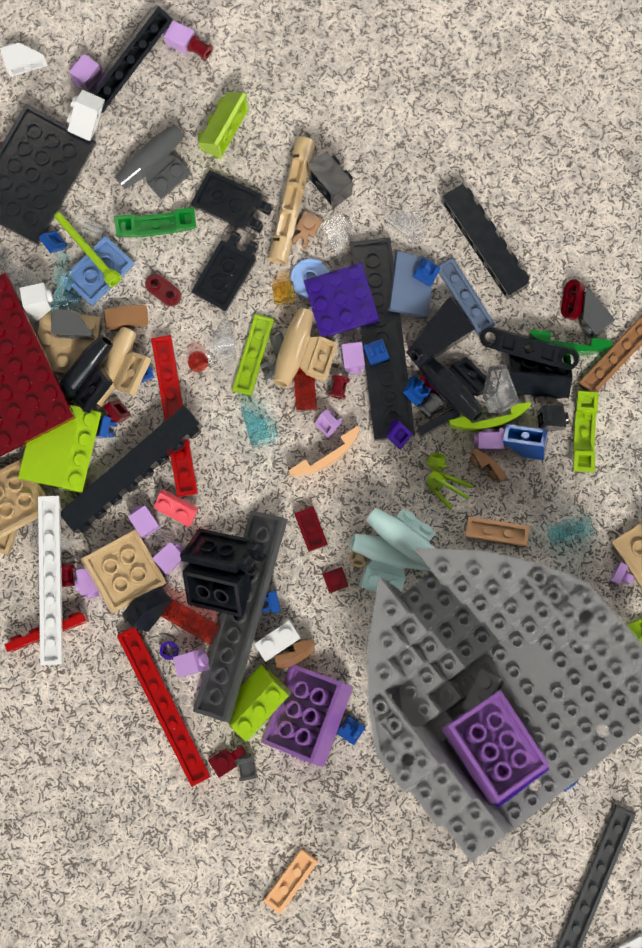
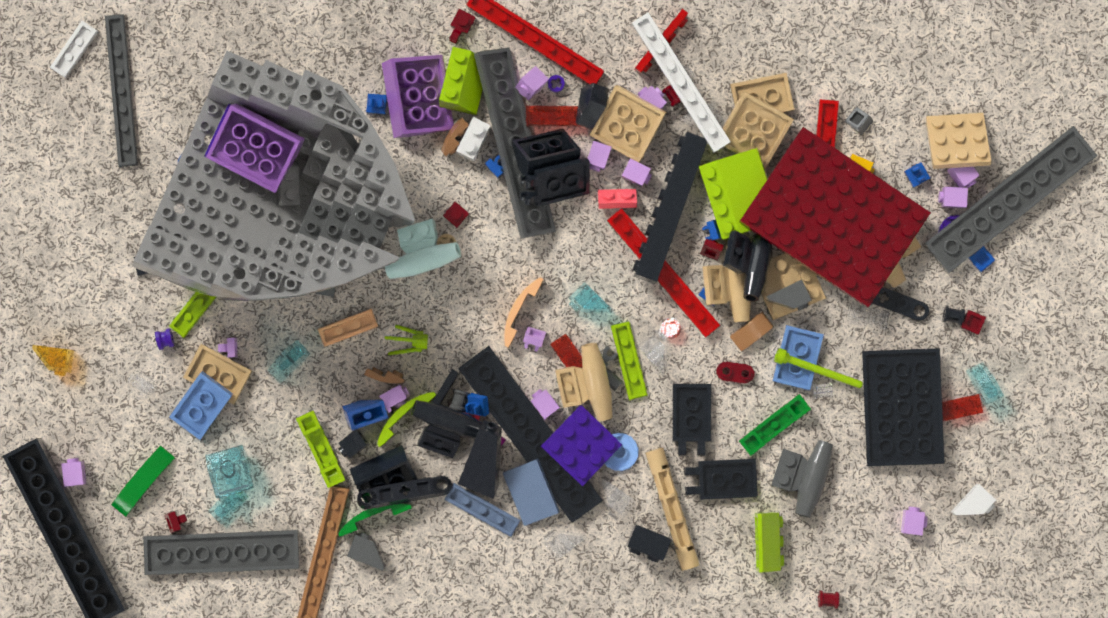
camera: 145 degrees right, 5 degrees up
white slope [20,283,53,323] -> none
blue tile [39,230,68,254] -> none
clear light blue slope [50,269,82,312] -> none
white brick [67,90,105,141] -> none
black brick [88,6,173,113] -> none
lavender brick [163,20,195,55] -> none
dark grey bush [236,756,258,781] -> none
clear yellow plate [272,280,296,305] -> none
medium nougat plate [293,211,323,249] -> none
dark red plate [294,506,328,552] -> none
dark red bush [328,375,350,400] -> none
blue tile [363,339,390,366] -> none
light aqua plate [366,508,436,570] -> none
dark purple slope [386,419,413,450] -> none
blue tile [412,258,440,287] -> none
lime plate [426,453,447,470] -> none
black brick [441,184,530,300] -> none
clear slope [482,364,520,413] -> none
dark red plate [561,279,585,320] -> none

